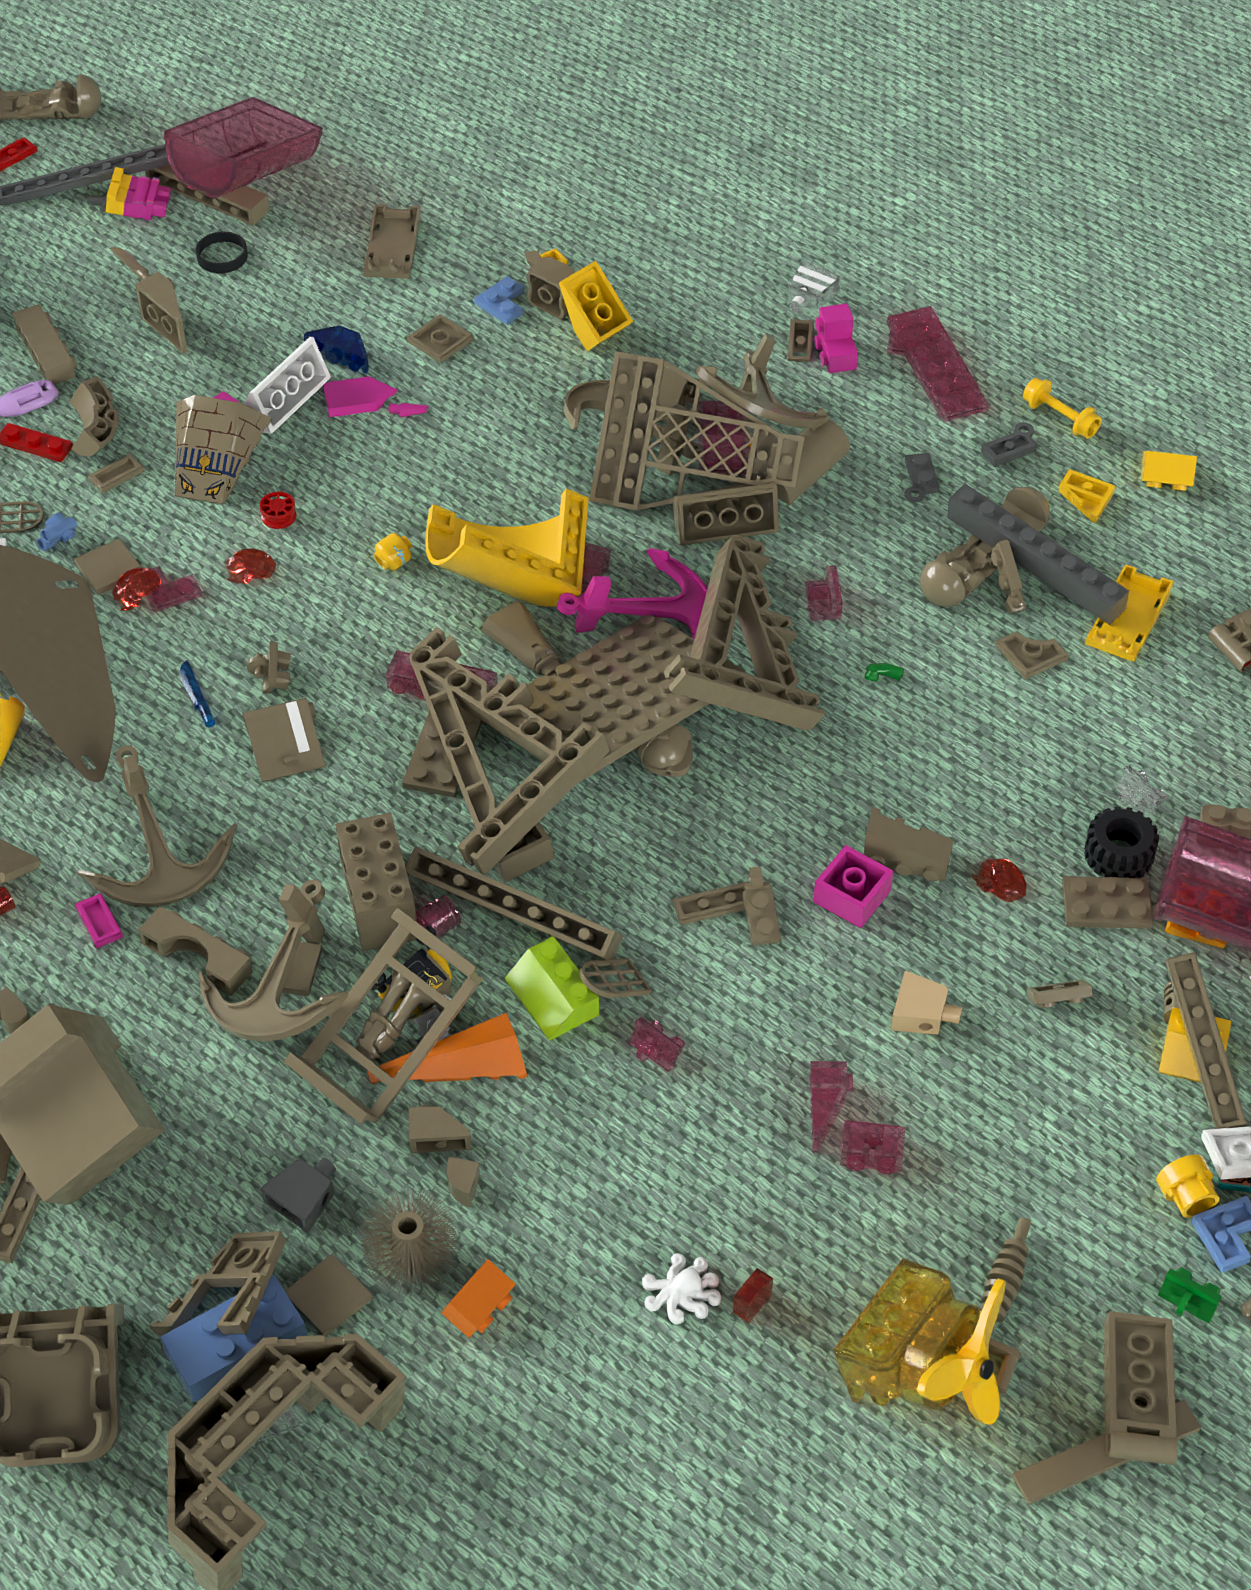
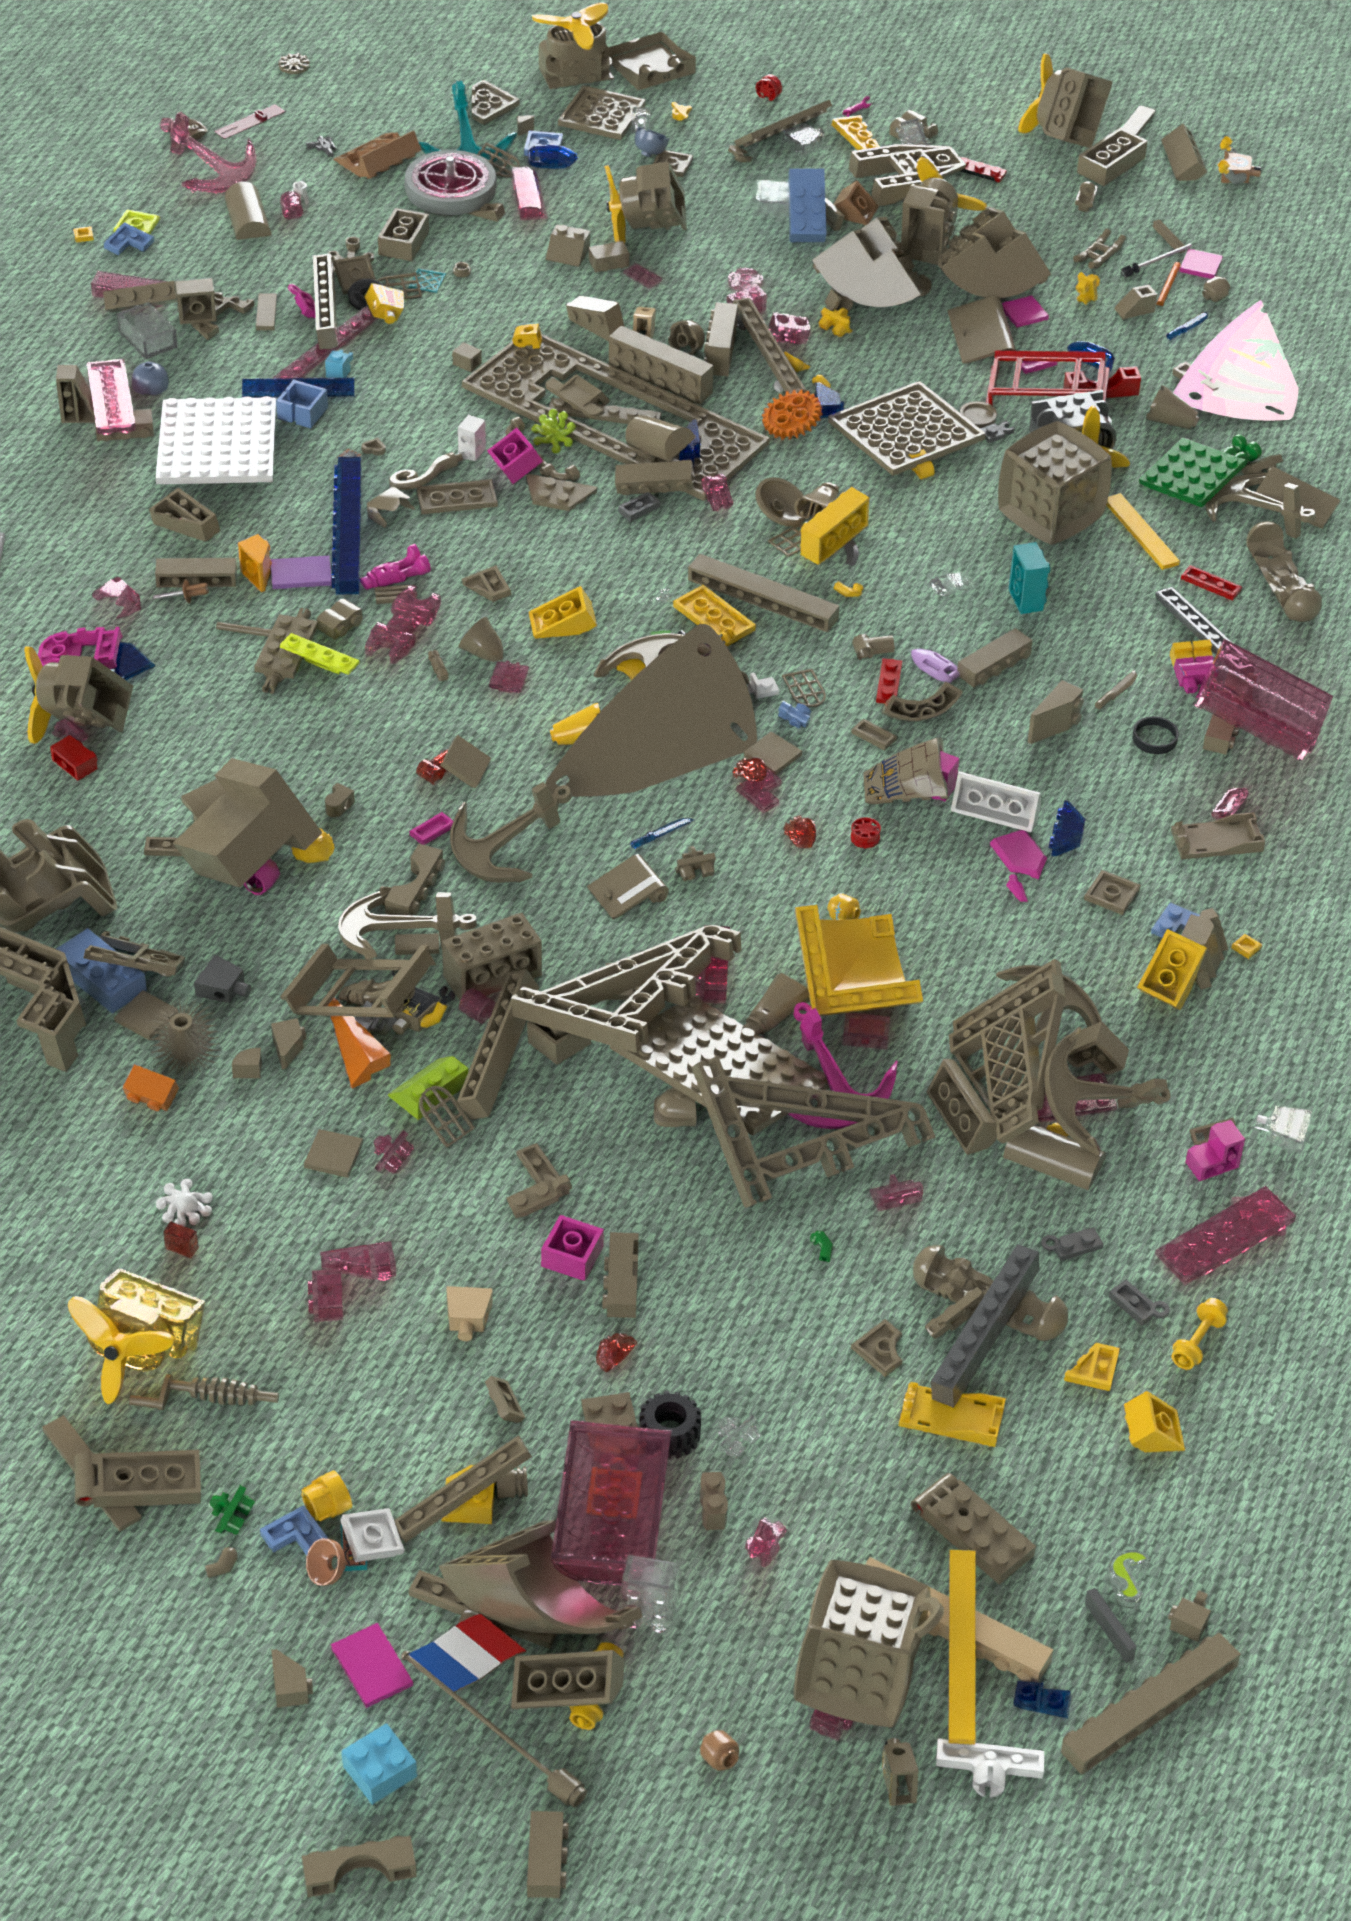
camera: 75 degrees right, 5 degrees down
none -> dark tan tile [304,1129,363,1178]
none -> clear pink tile [1211,788,1249,819]

